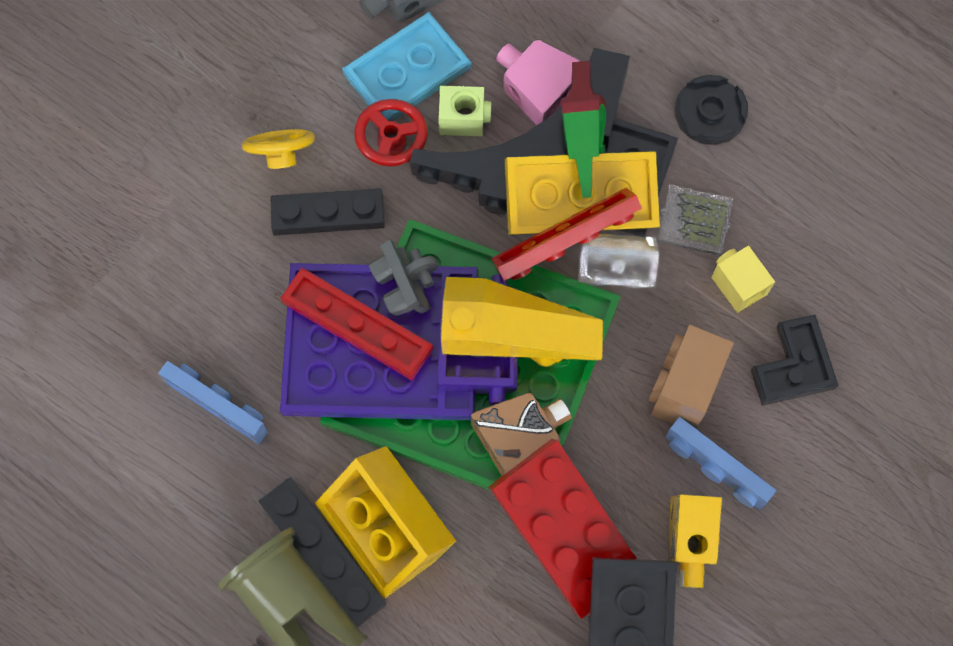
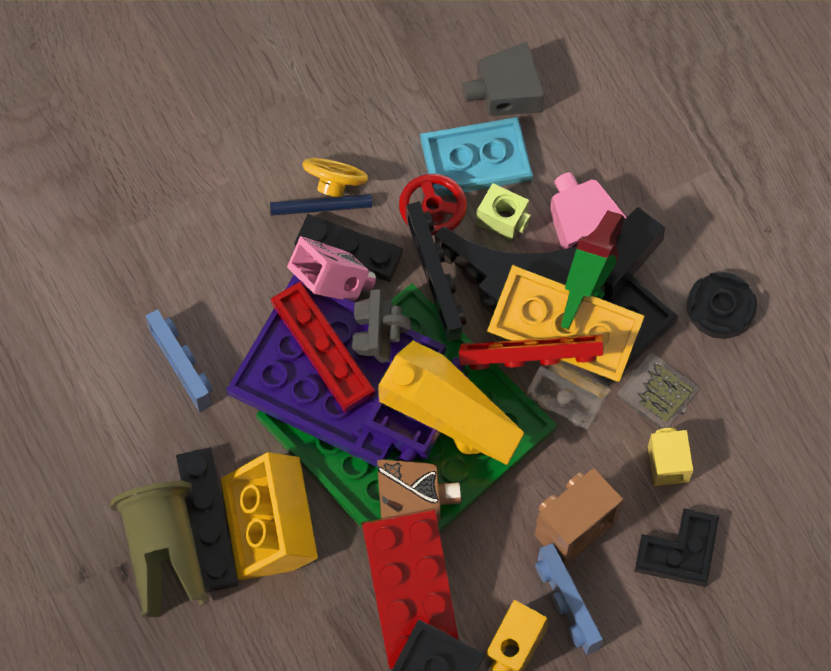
camera: 25 degrees right, 5 degrees down
none -> dark blue bar [270,194,373,216]
none -> bright pink torso [287,236,376,302]
none -> black plate [406,201,467,342]

